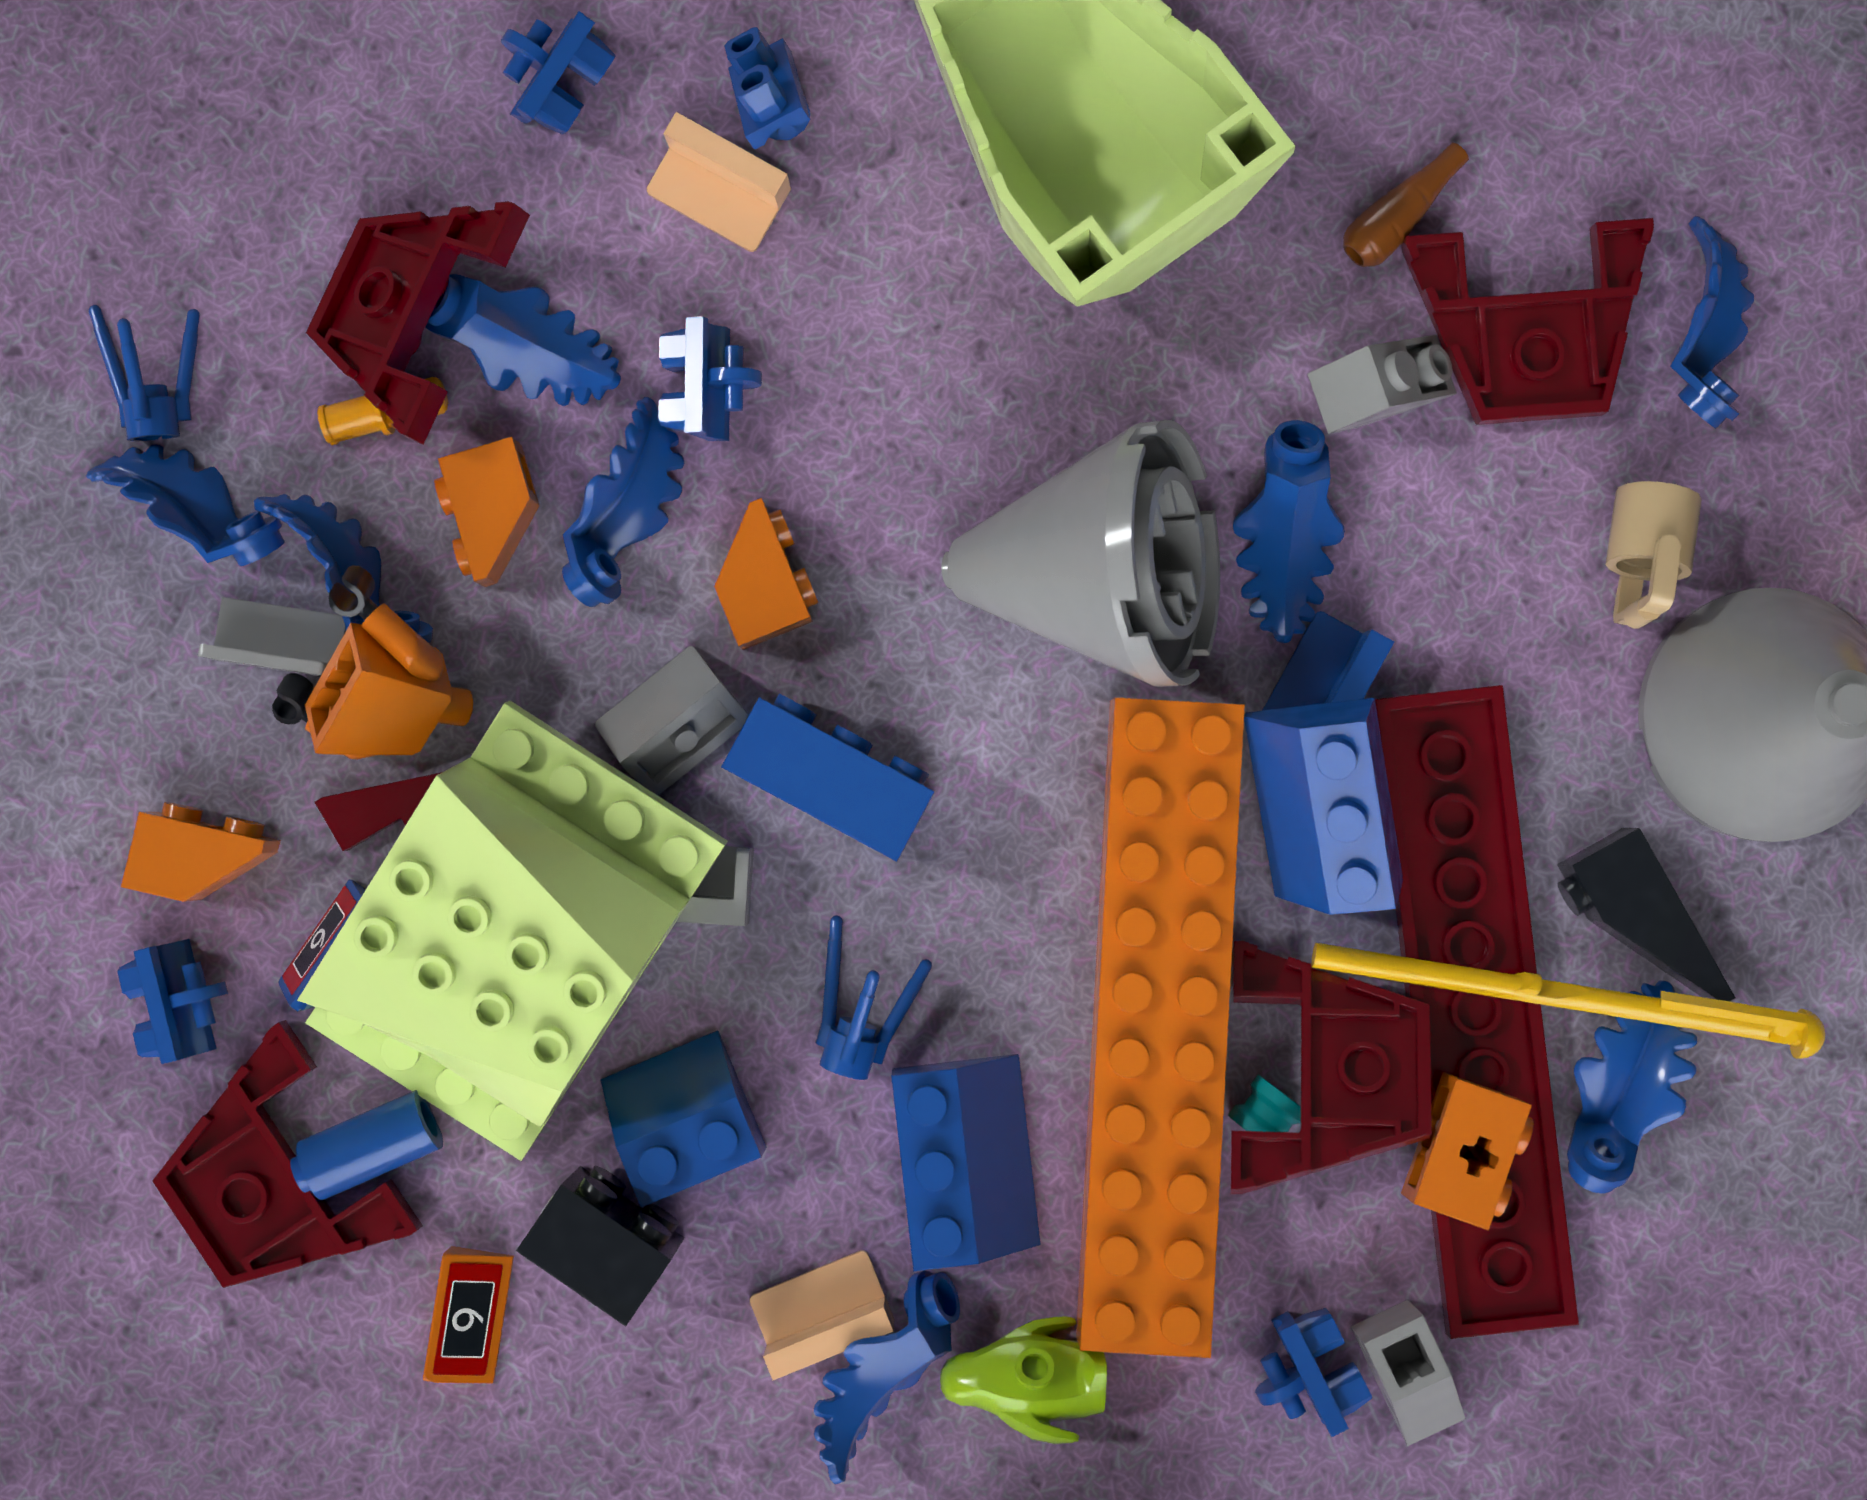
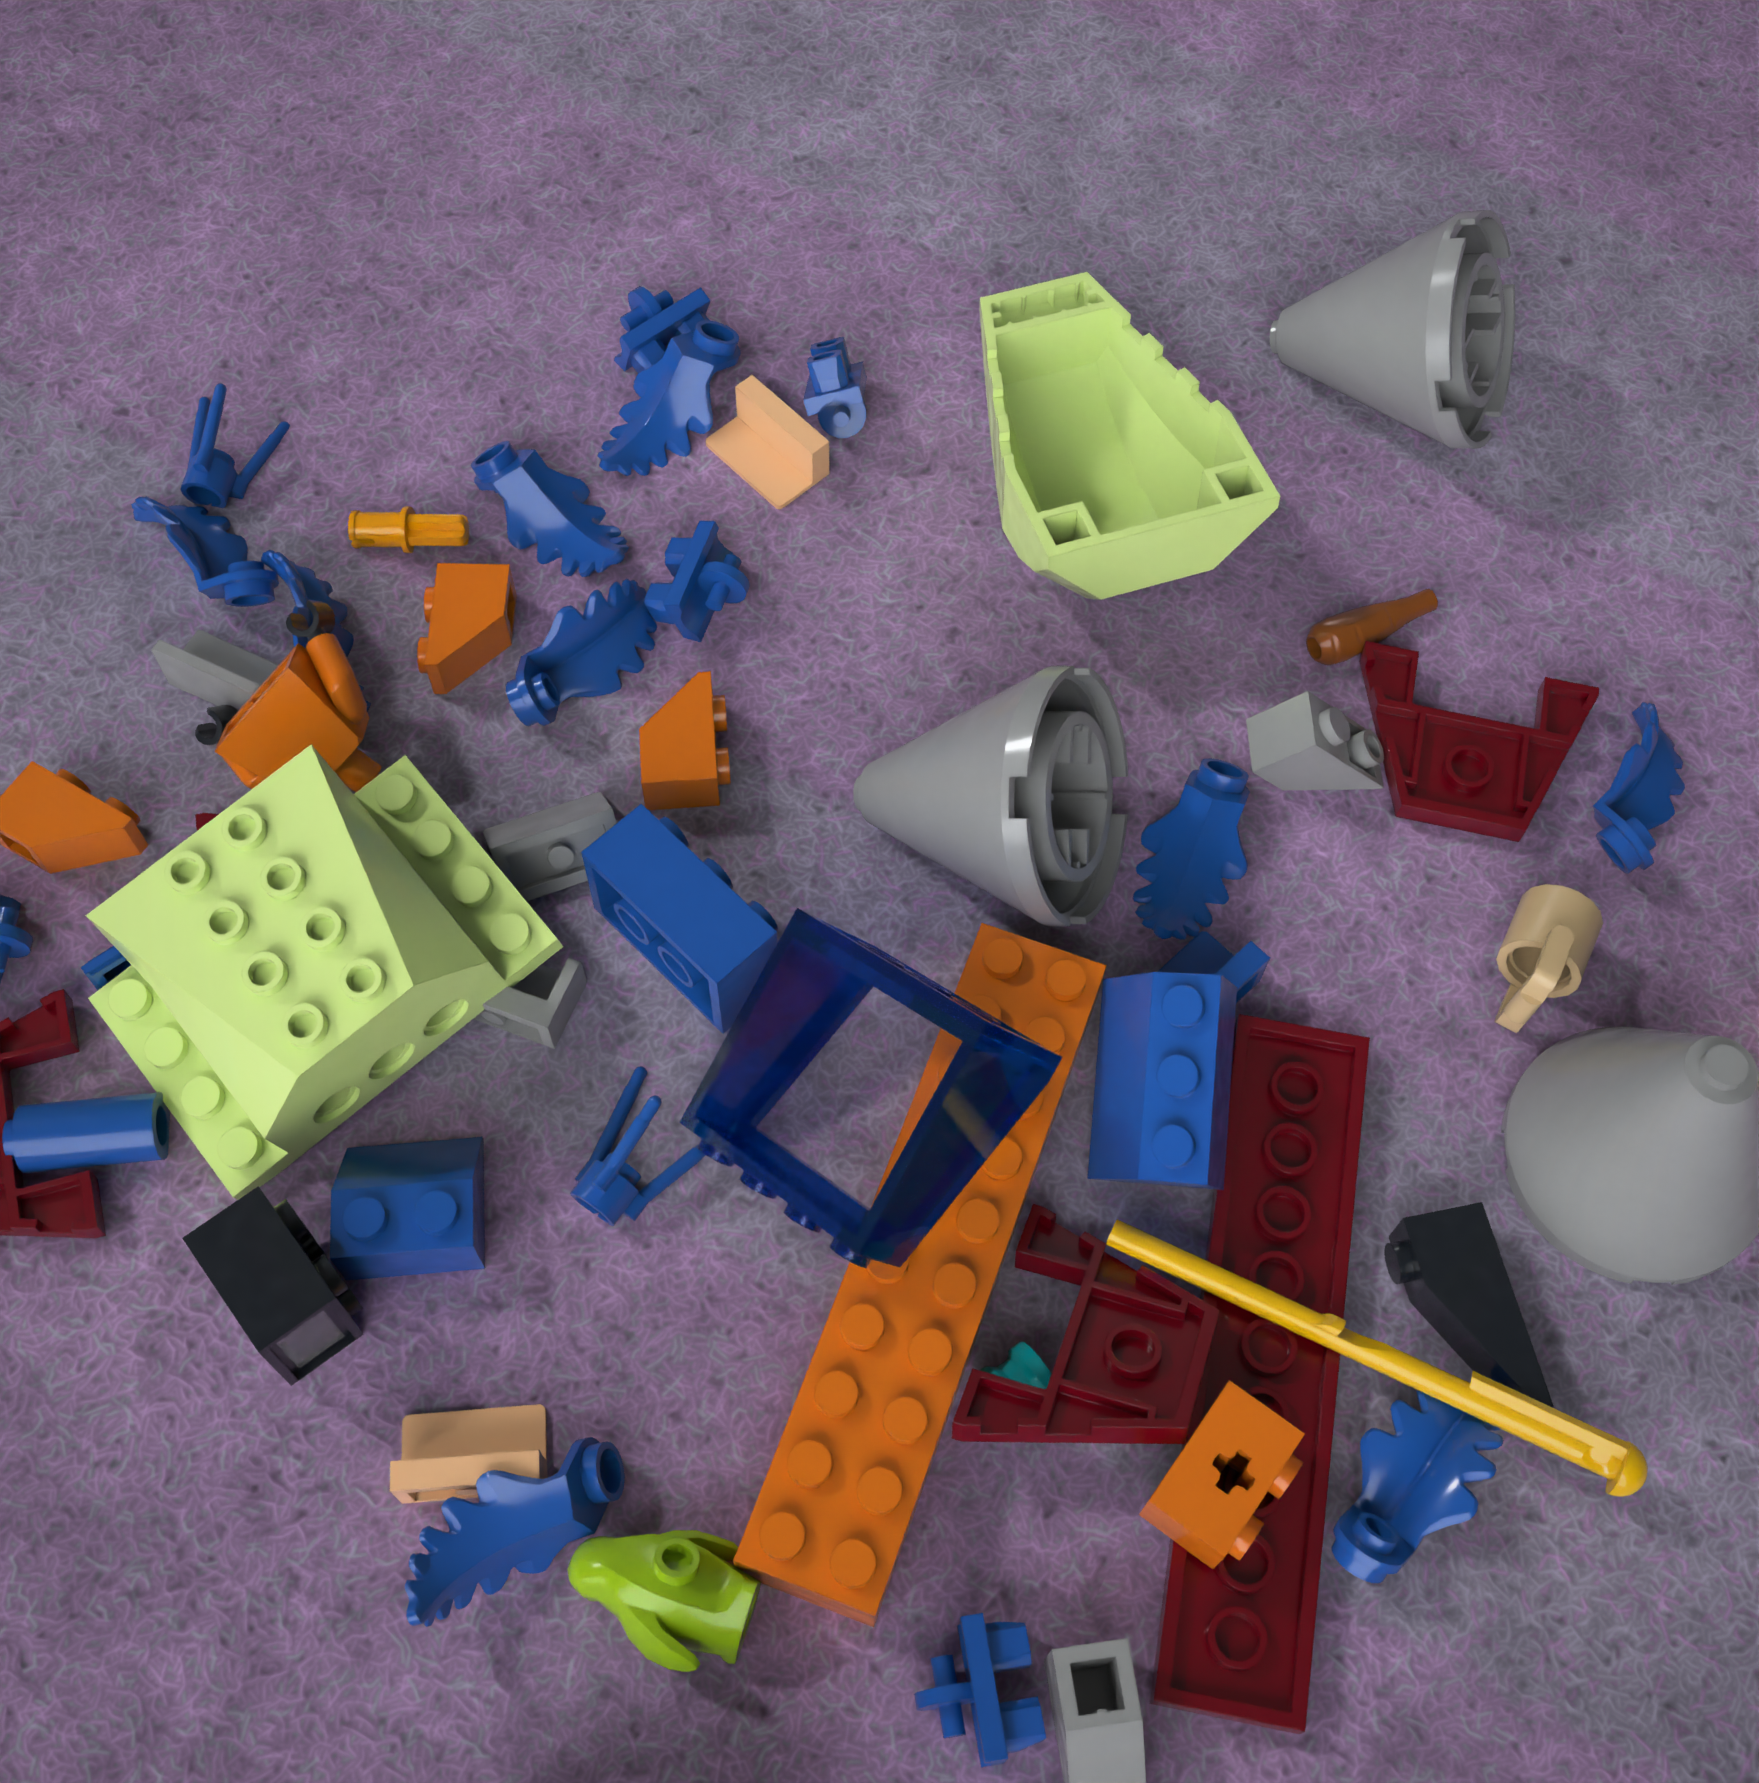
camera: 10 degrees right, 25 degrees down
dark red wing [306,201,530,445] -> none
slope [423,1246,514,1383] -> none
blue slope [891,1054,1041,1272] -> none
none -> blue plant [597,320,741,476]
none -> clear blue windscreen [680,908,1062,1268]

